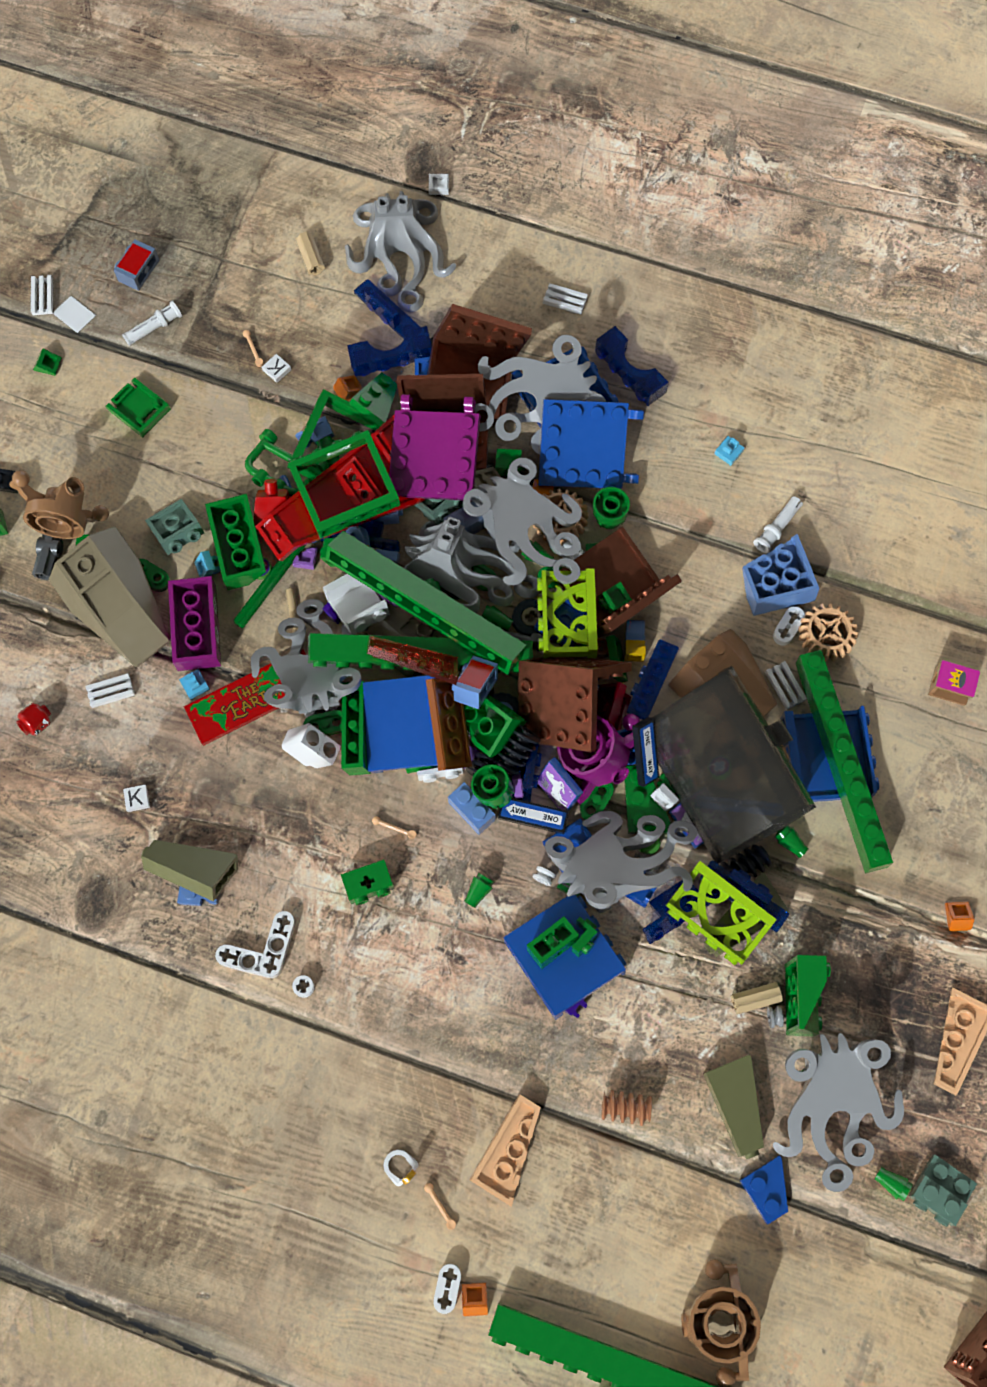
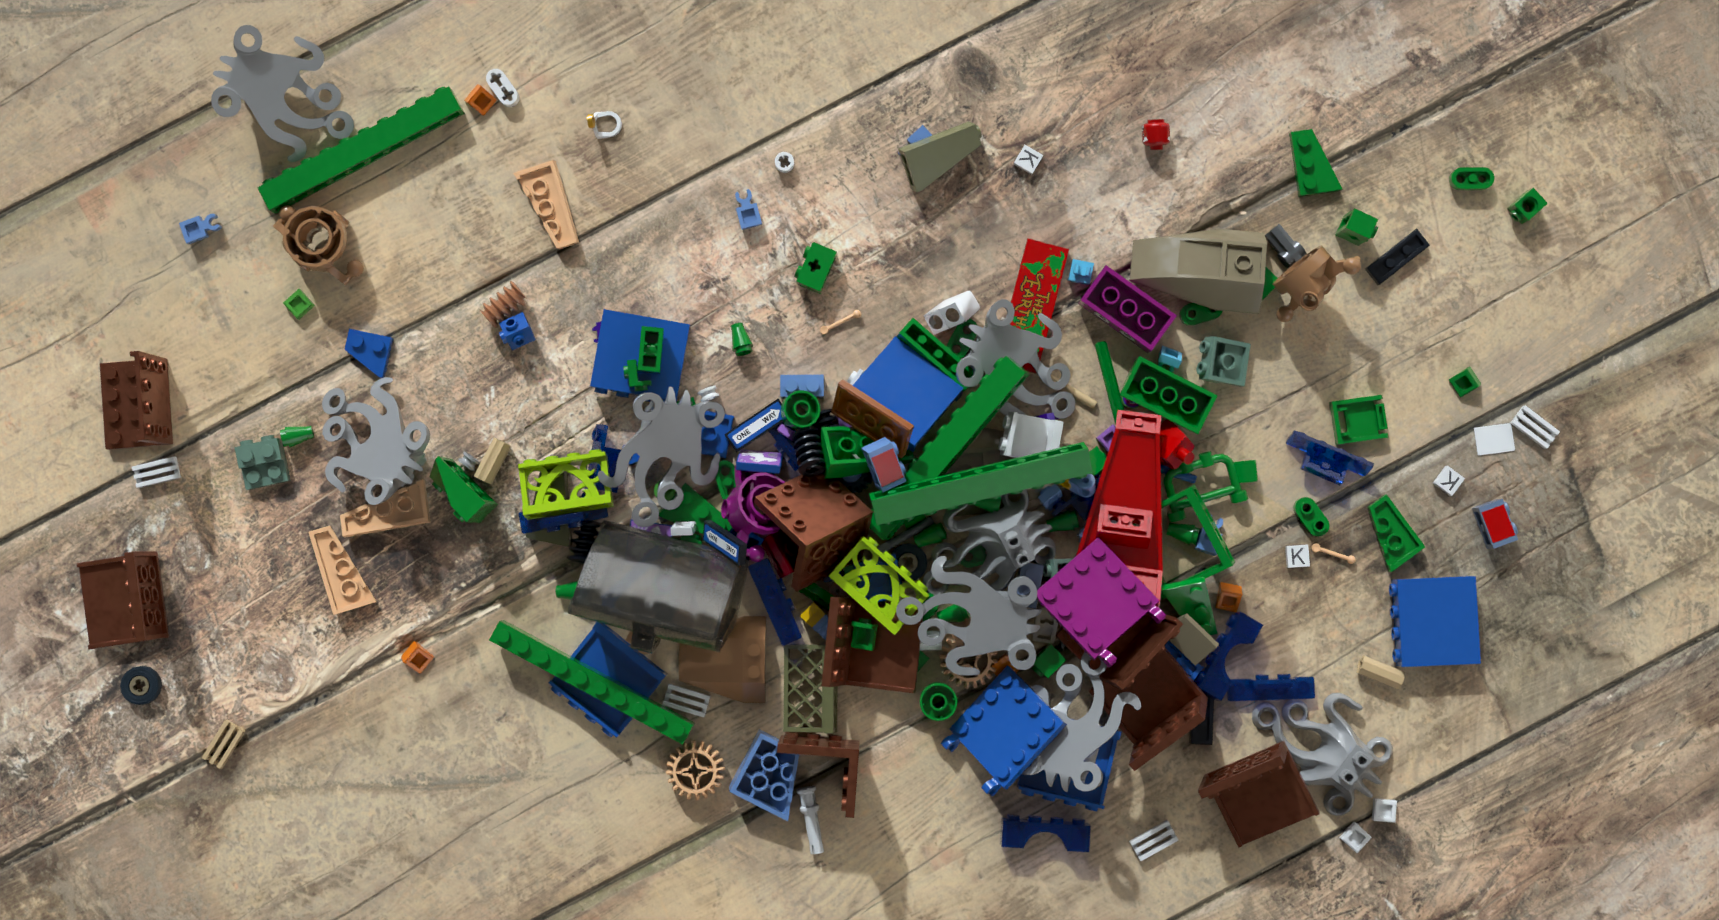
camera: 130 degrees right, 15 degrees up
white tile [85,674,135,708] -> none
white pin [122,301,182,346] -> none
white beam [215,911,295,978] -> none
green window [288,430,400,539] -> none
clear red wing [367,636,458,685] -> none
light nougat hinge [424,1183,456,1230] -> none
olive slope [703,1054,764,1160] -> none
medium azure tile [714,436,745,466] -> none
white beam [773,607,805,646] -> none
piece [928,660,980,706] -> none
none -> bright green tile [283,289,315,320]
none -> light nougat wing [340,479,431,538]
none -> blue brick [499,312,536,350]
none -> medium blue plate [735,189,762,230]
none -> copper bracket [777,732,859,818]
none -> olive fence [783,644,838,734]
none -> green cone [1046,510,1080,533]
none -> dark tan slope [1169,614,1219,666]
none -> copper bracket [1198,741,1320,848]
none -> green slope [1234,460,1258,483]
none -> clear blue bracket [1286,430,1374,486]
none -> green plate [1293,497,1330,536]
none -> green wing [1367,494,1425,573]
none -> white tile [1372,798,1397,823]
none -> blue panel [1389,576,1481,667]
none -> white tile [1433,466,1465,496]

